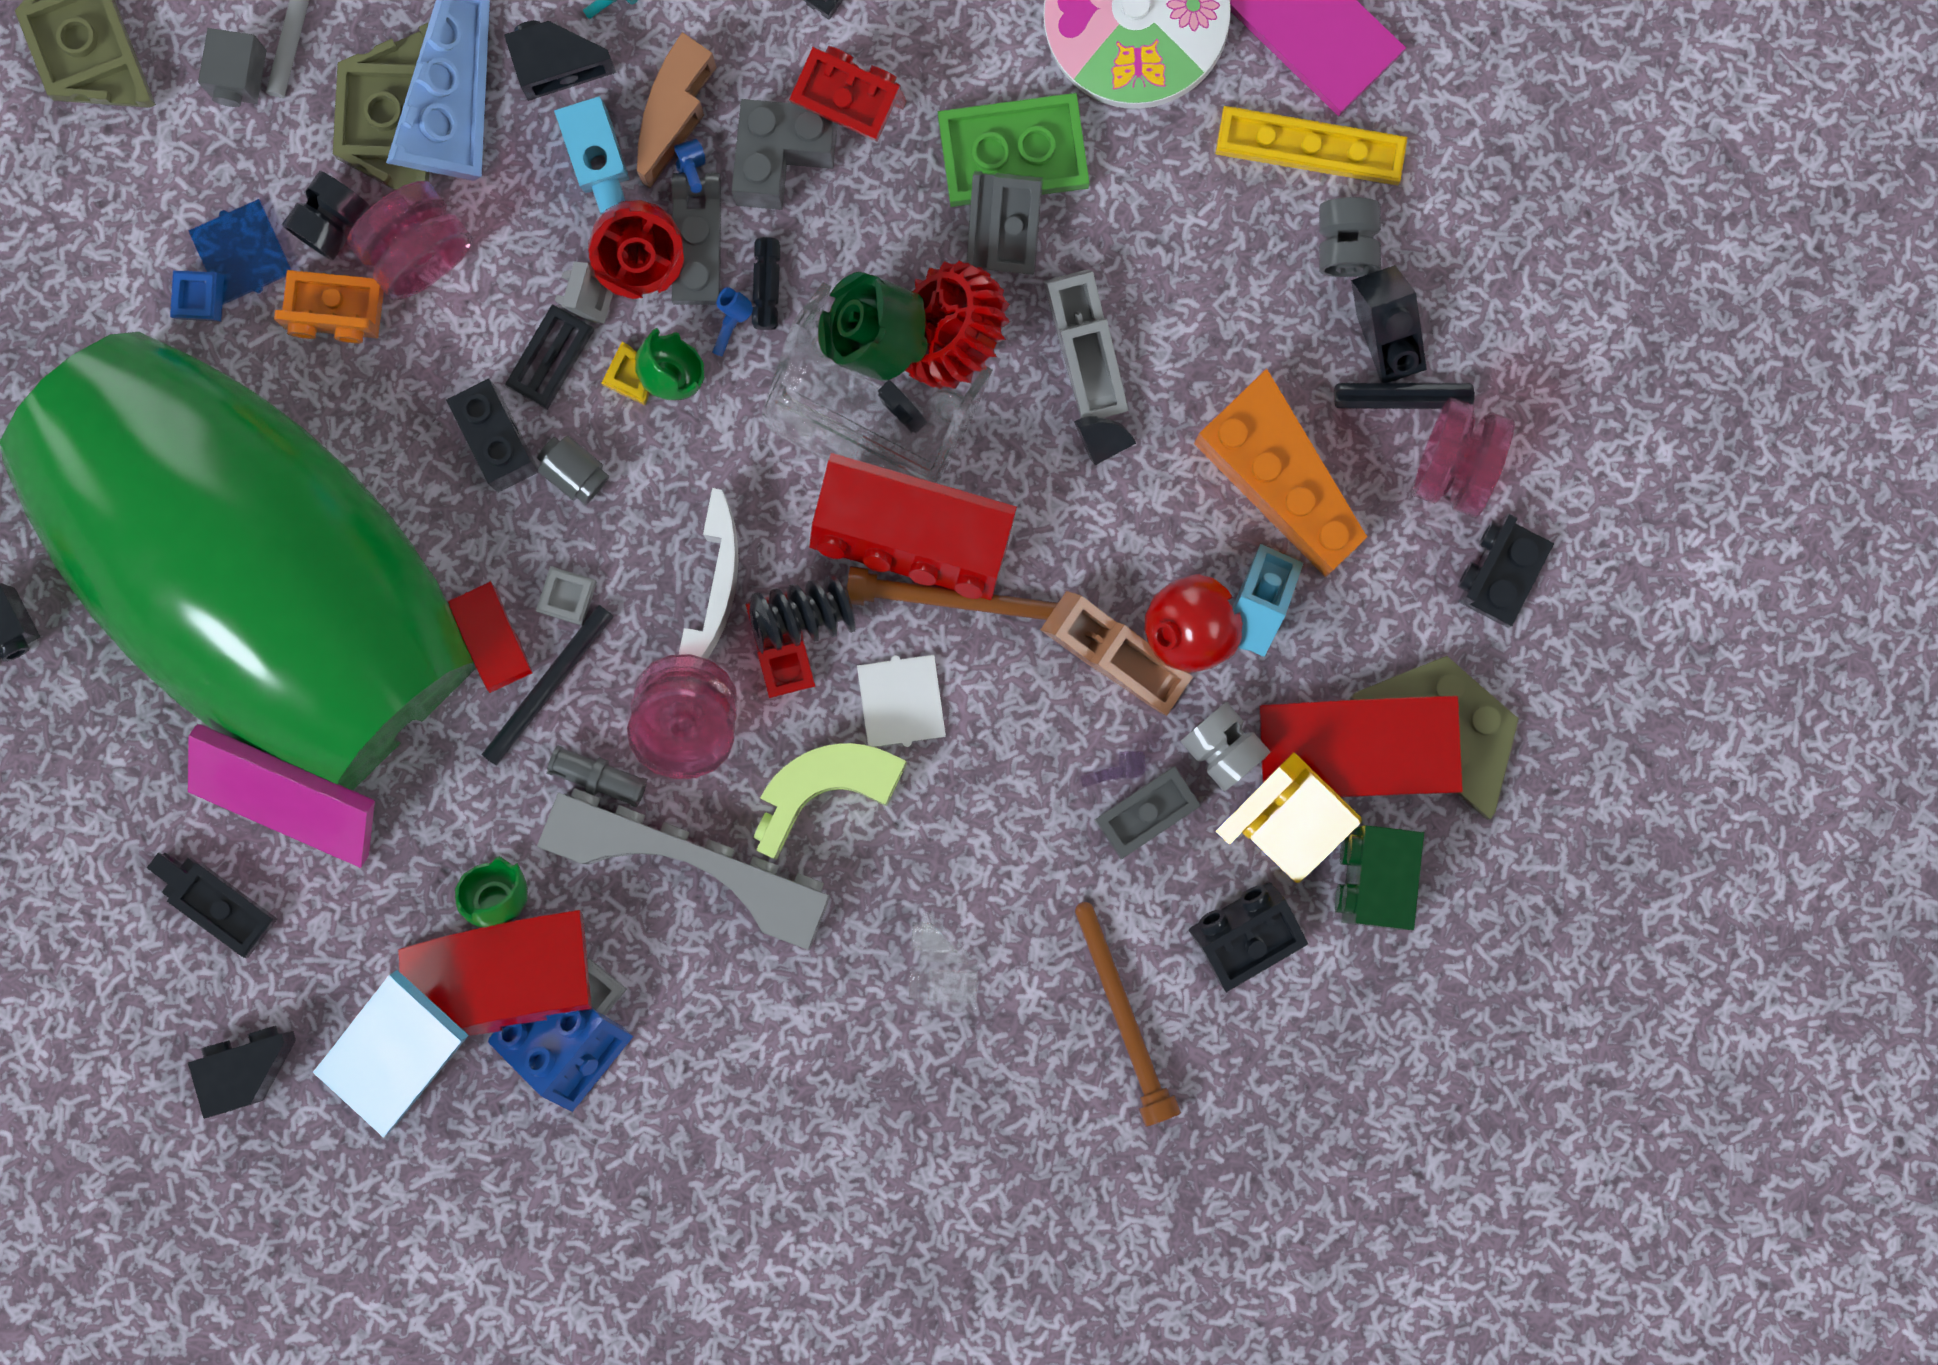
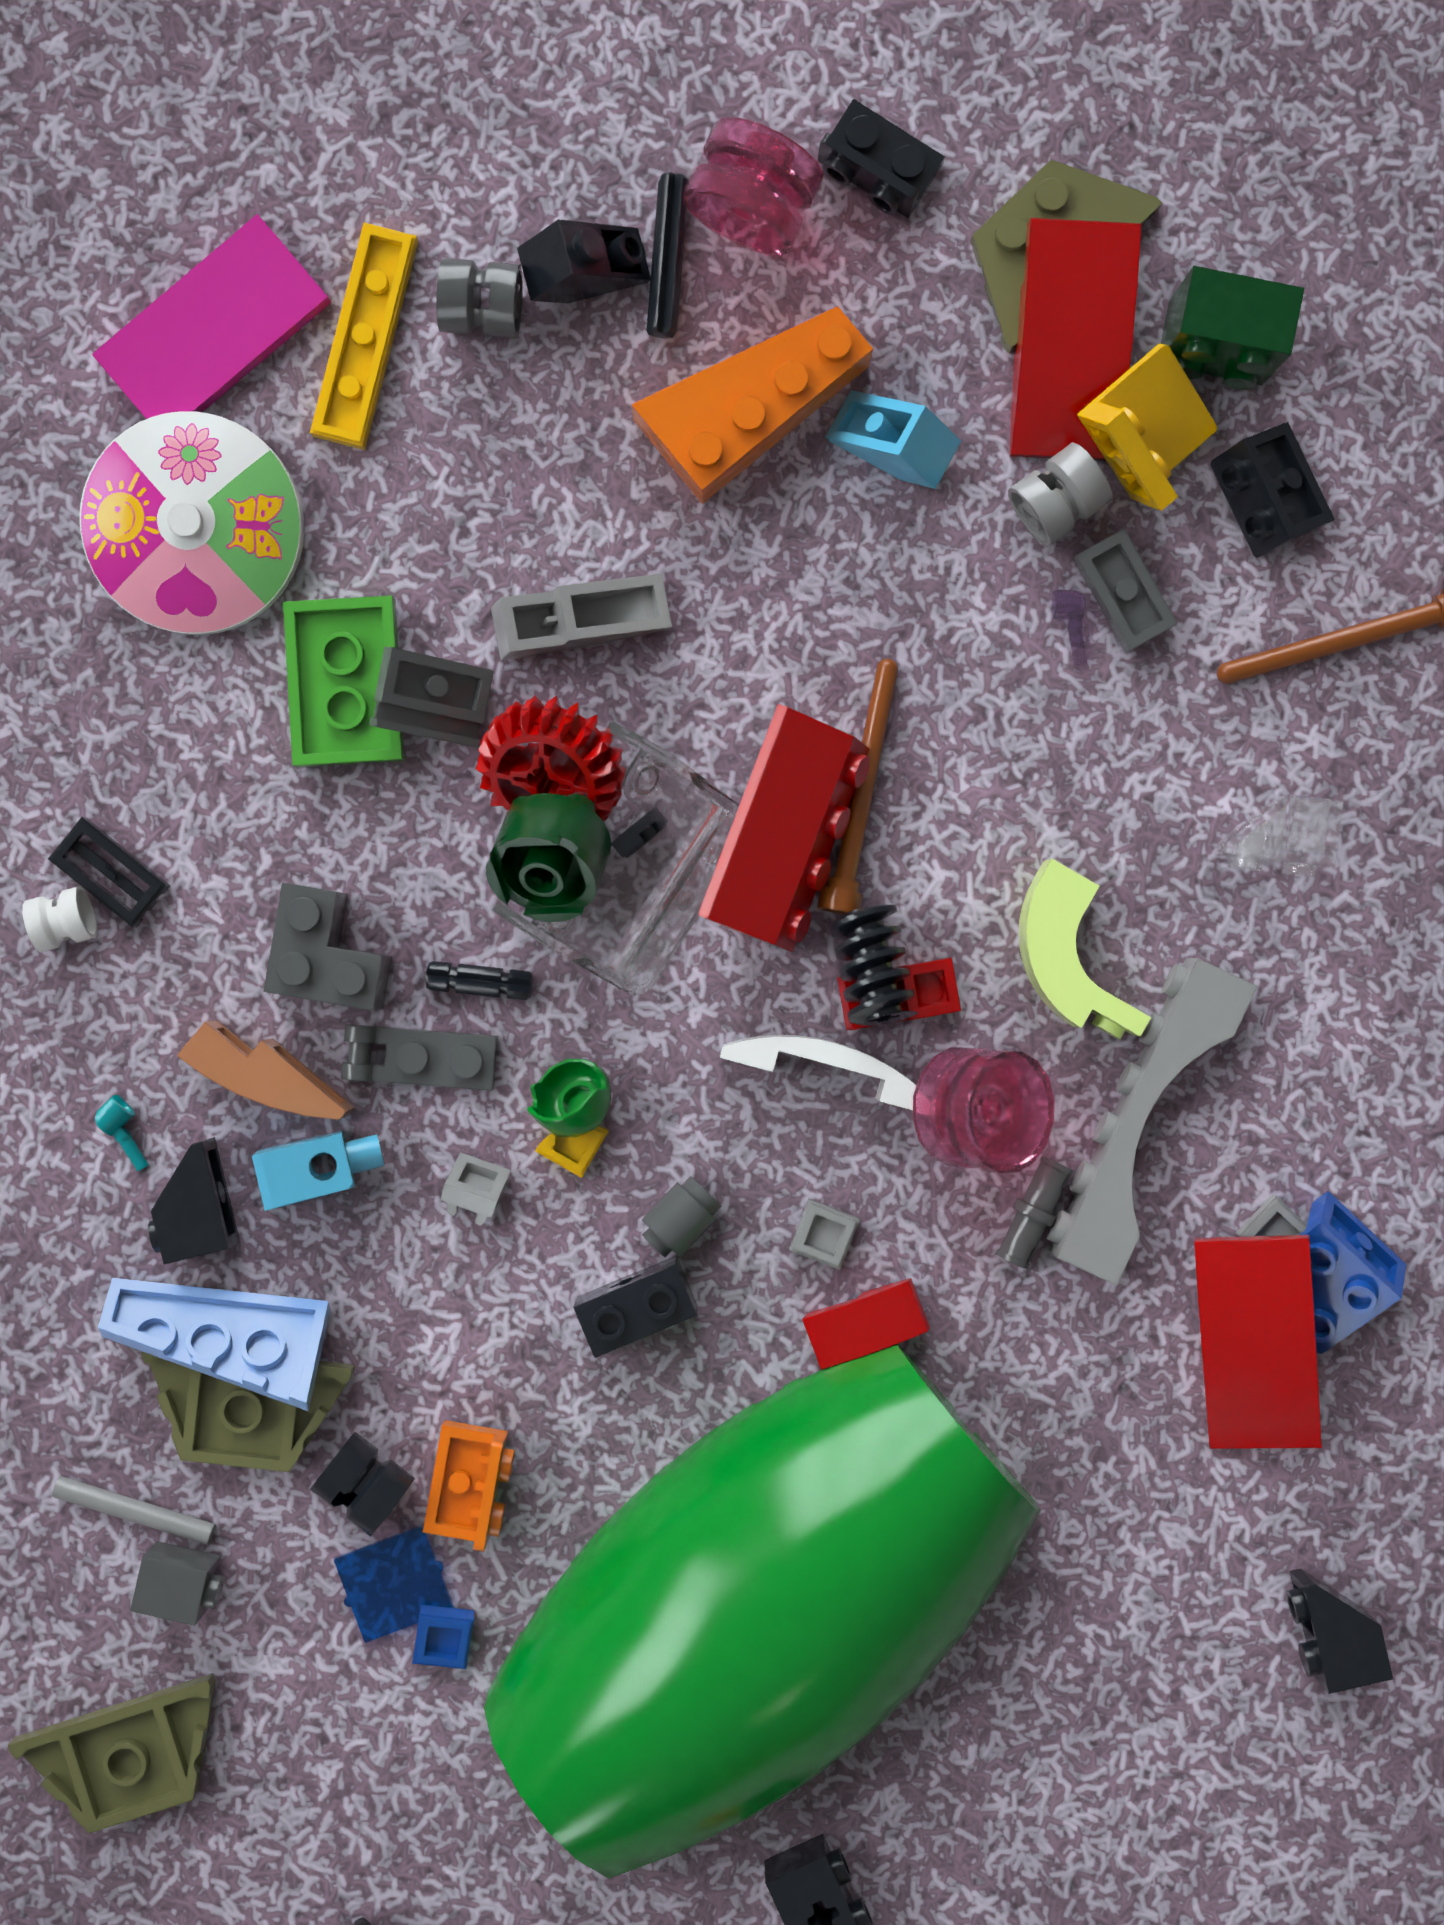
camera: 85 degrees left, 5 degrees up
black hinge [147,852,277,958] -> none
dark pink tile [188,724,375,868] -> none
tile [313,970,469,1137] -> none
clear pink wheel [347,181,473,300] -> none
green hair [455,856,528,928] -> none
black bar [481,605,614,766] -> none
black tile [505,304,594,410] -> none
red cylinder [588,200,684,299] -> none
blue hand [674,139,706,193] -> none
blue hand [712,287,753,357] -> none
red bracket [789,46,907,142] -> none
white piece [857,655,946,747] -> none
nougat slope [1040,591,1193,716] -> none
black tile [1074,416,1136,465] -> none
red cylinder [1144,574,1243,673] -> none

